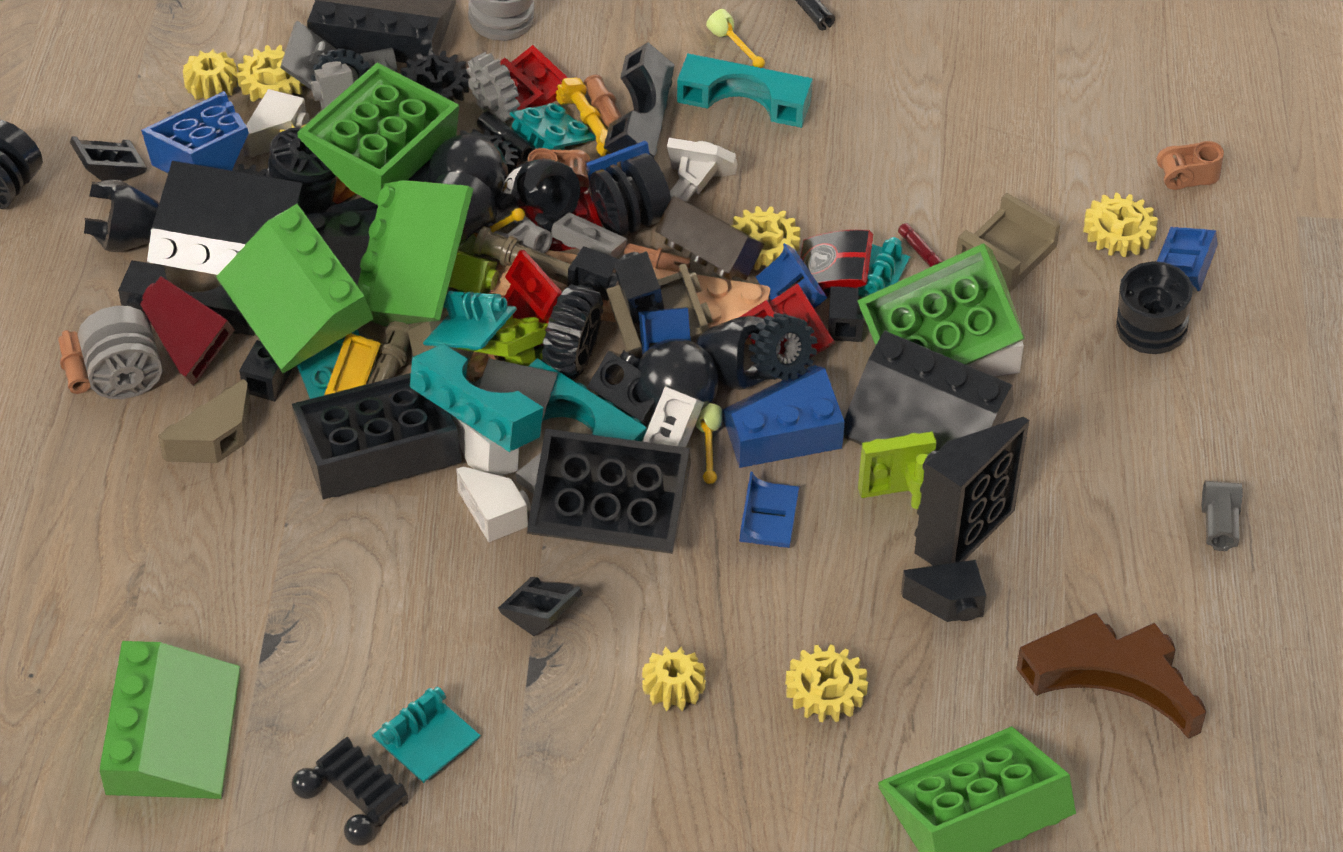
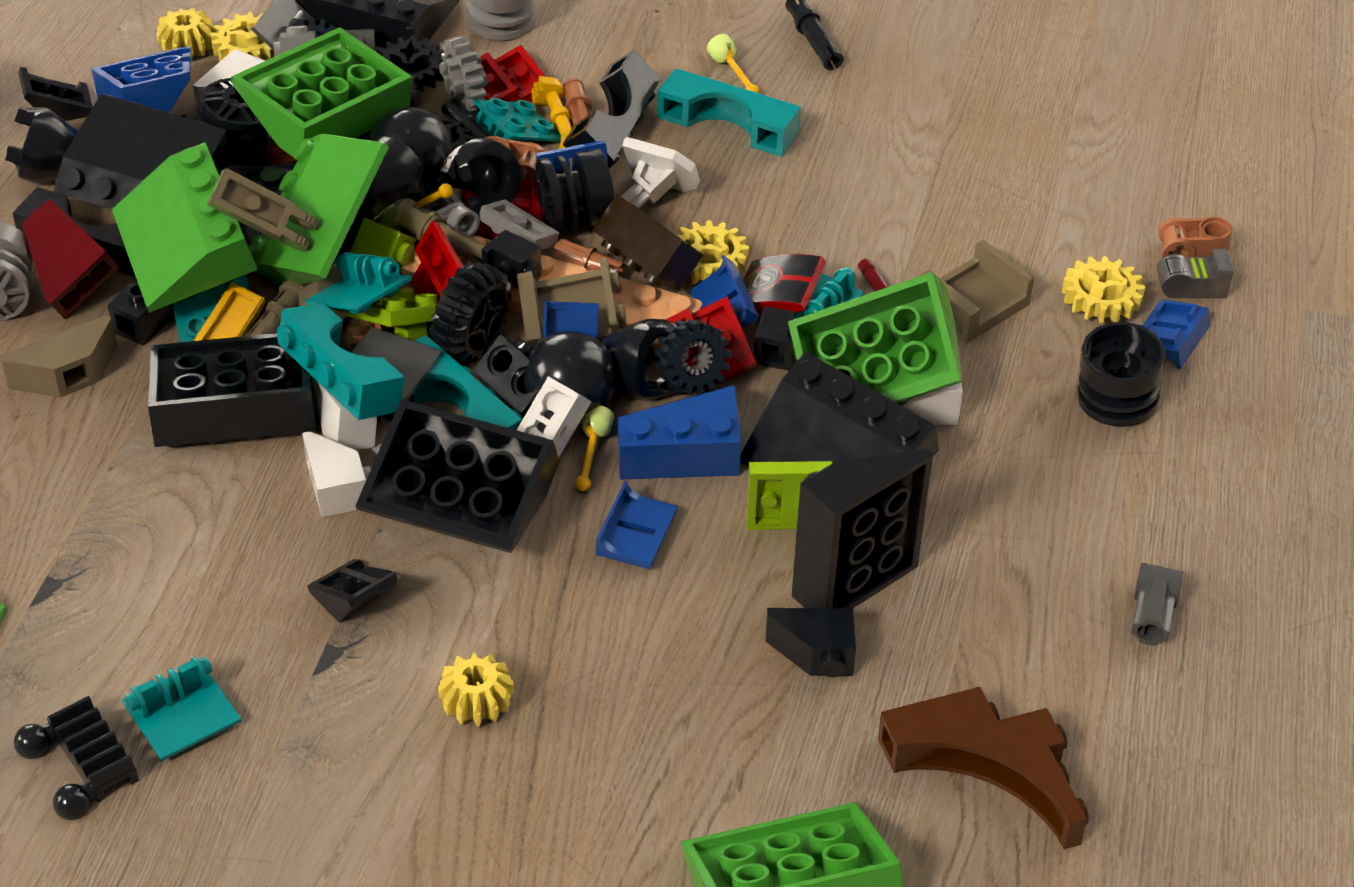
camera: 10 degrees right, 5 degrees down
black brick [614,251,664,324] -> none
light yellow gear [785,644,868,722] -> none
none -> dark tan hinge [207,168,319,251]
none -> flat silver leg [1156,249,1234,298]

